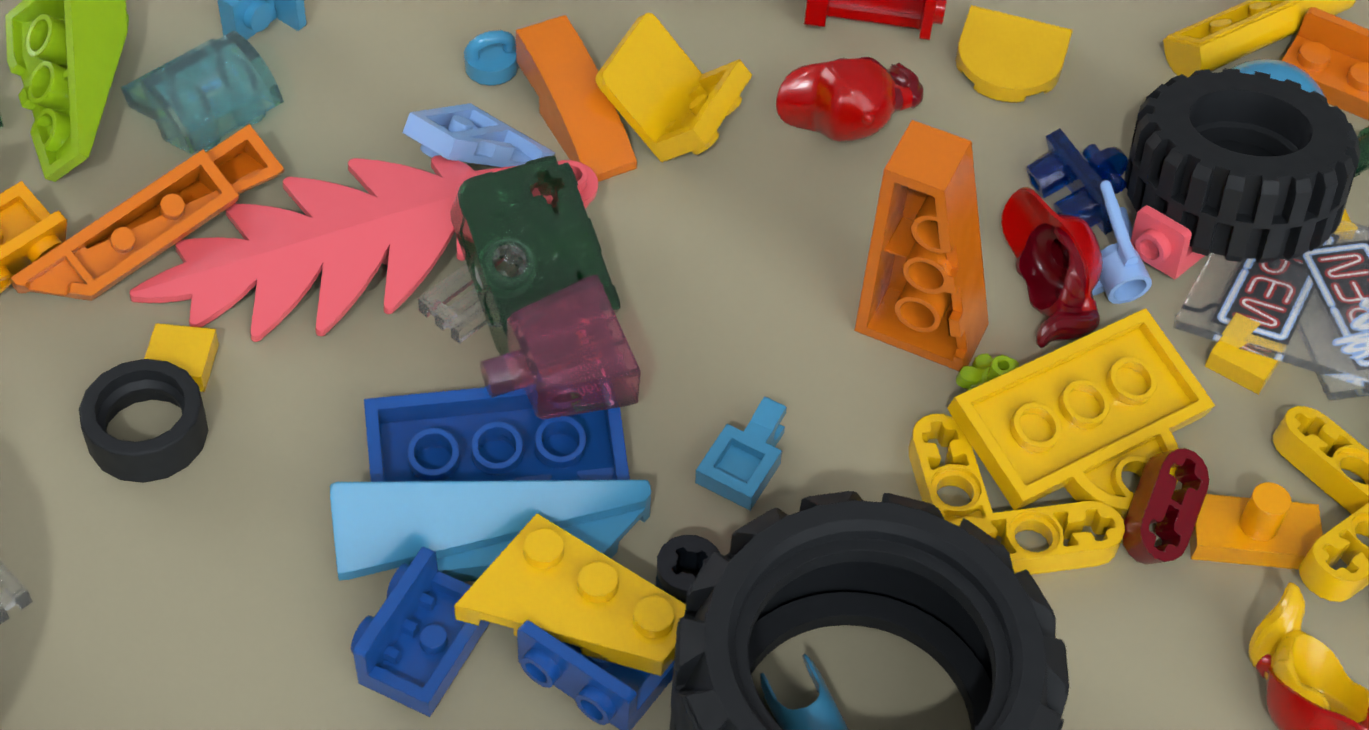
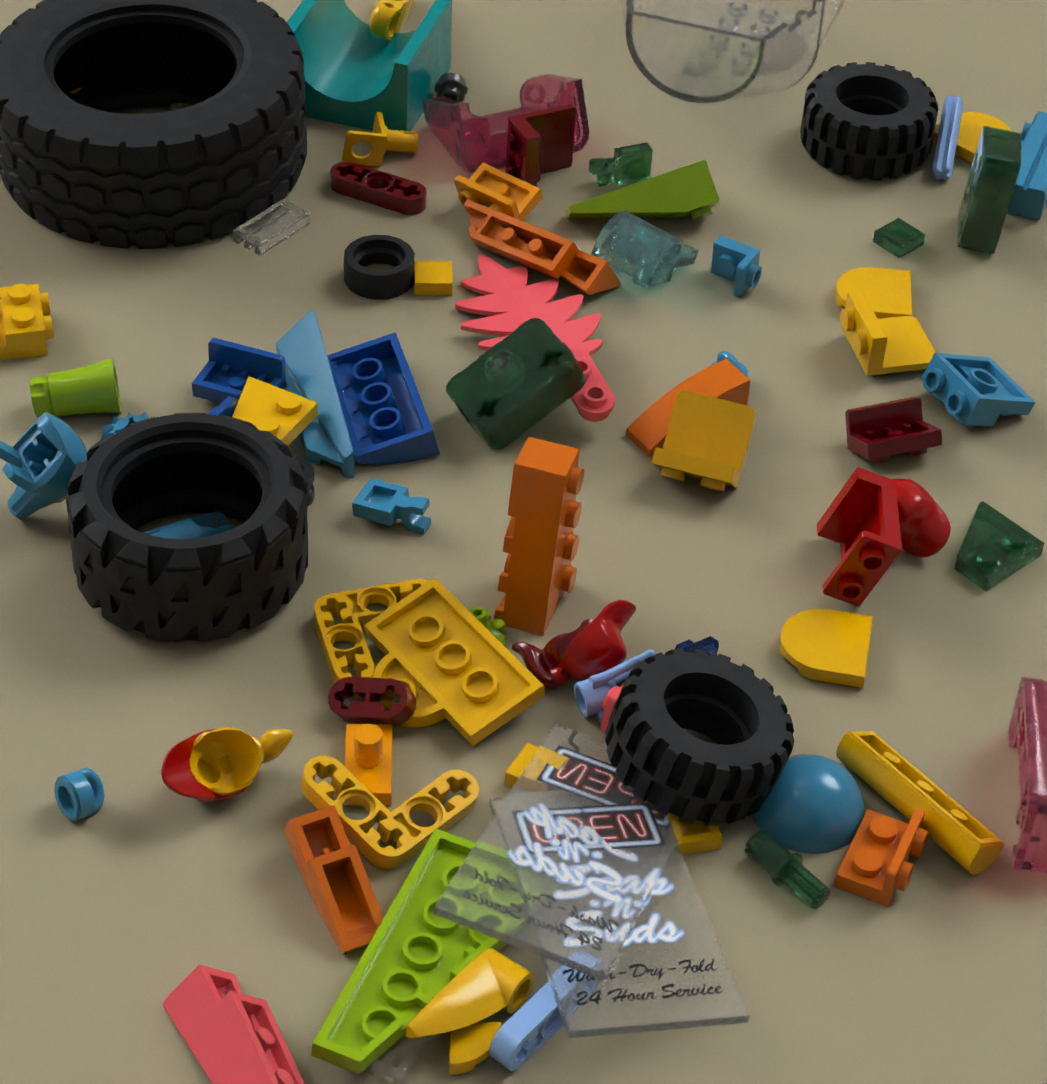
camera: 85 degrees right, 10 degrees down
light blue wing [402,103,555,167] -> none
clear pink torso [480,274,641,419] -> none
red hair [776,57,924,141] -> none

